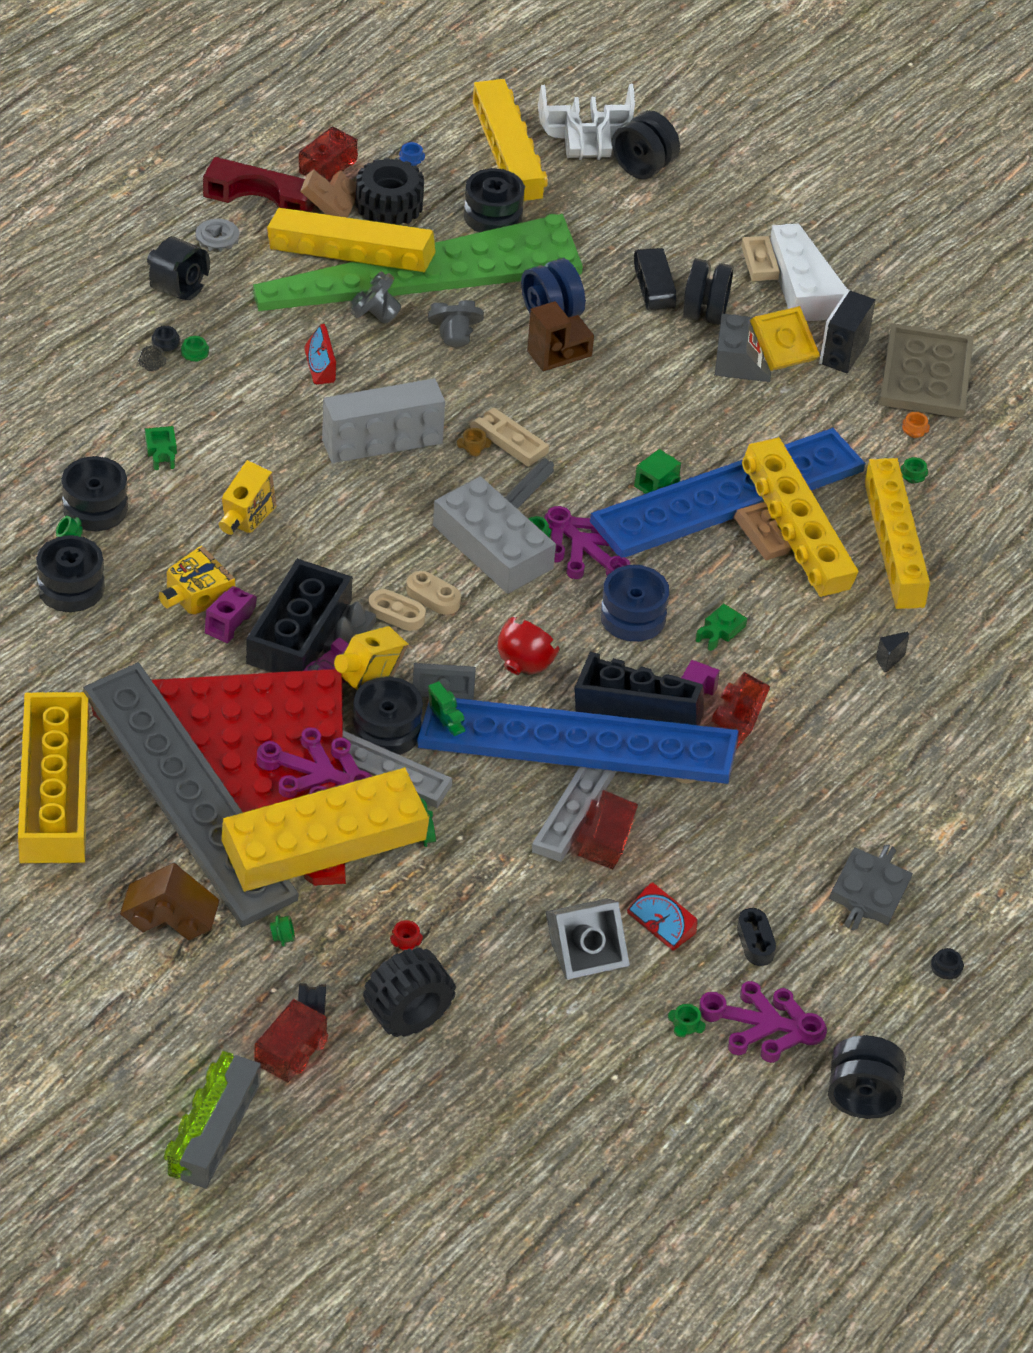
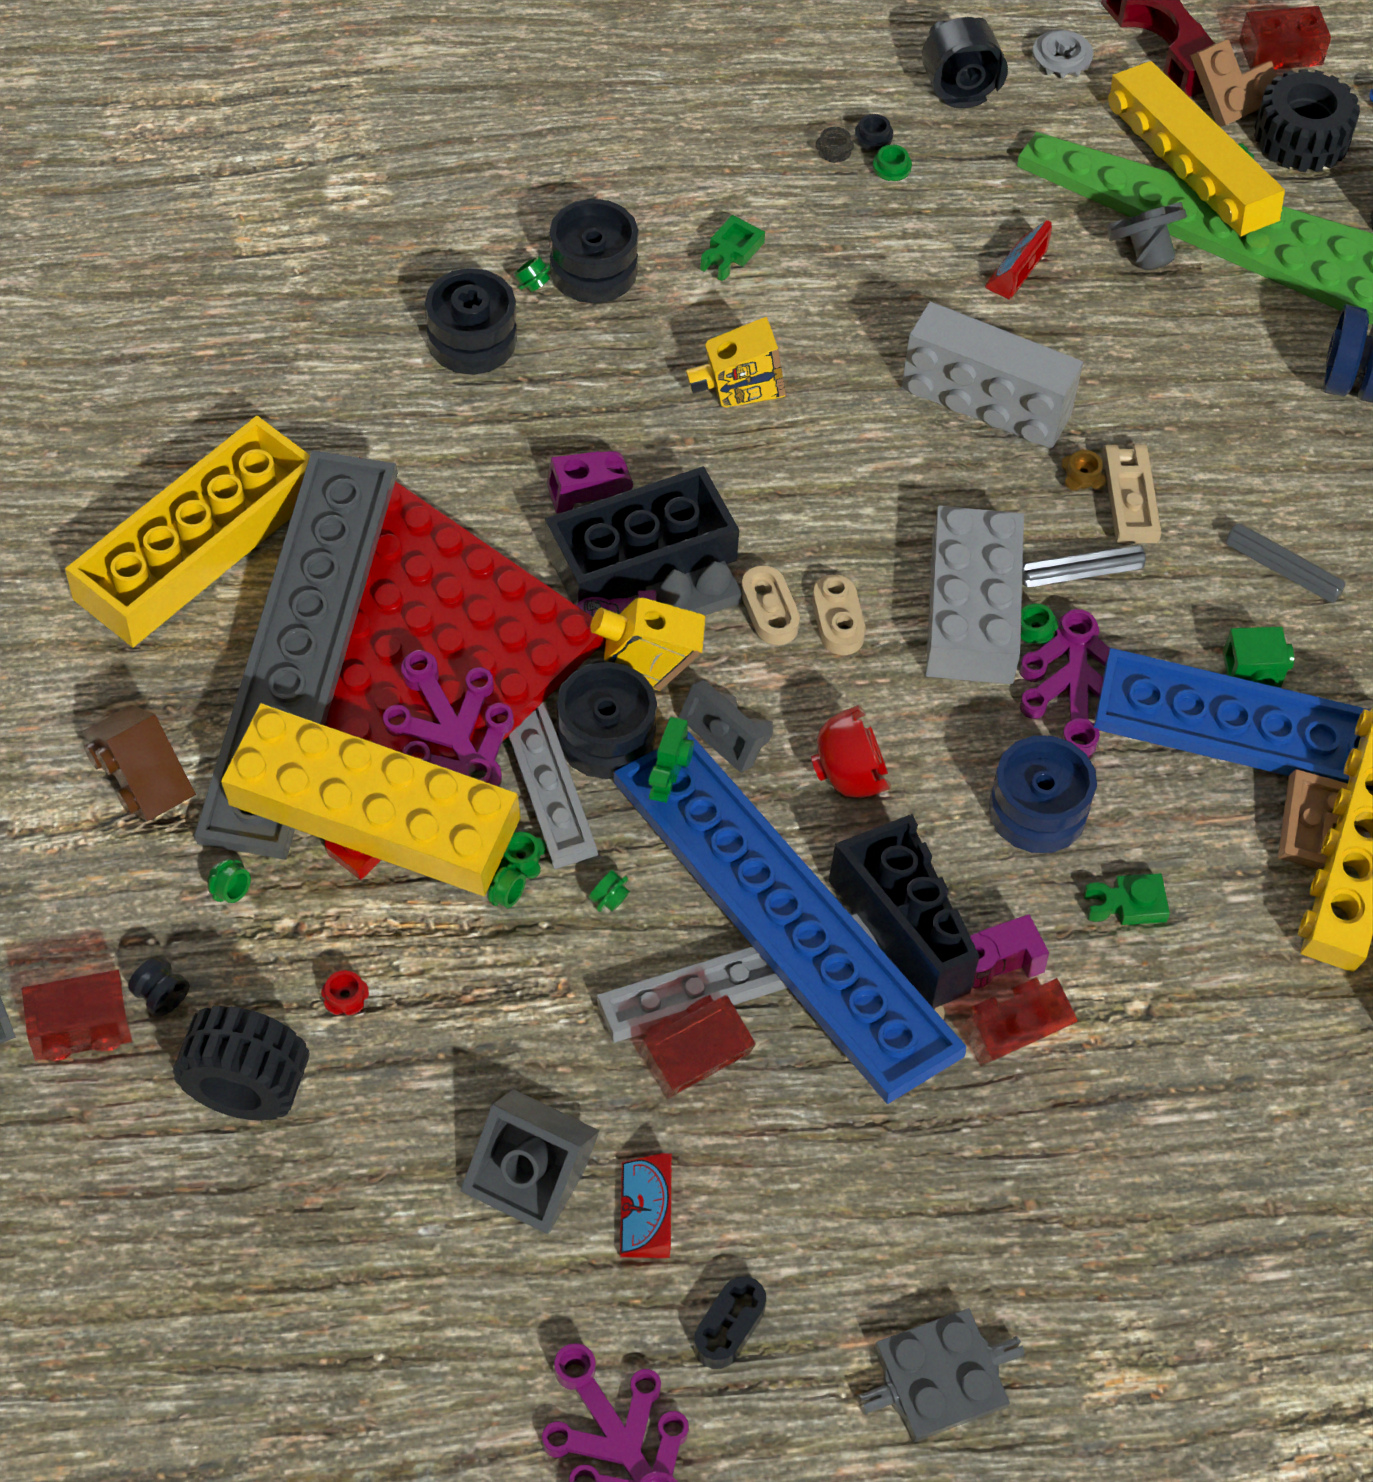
camera: 45 degrees right, 10 degrees up
yellow torso [159,546,235,615] -> none
dark grey plate [428,300,484,347] -> none
reddish brown brick [527,301,594,372] -> none
green plate [668,1004,706,1037] -> none
black slope [876,631,909,673] -> none
none -> green plate [588,869,630,912]
none -> dark grey axle [1226,523,1346,603]

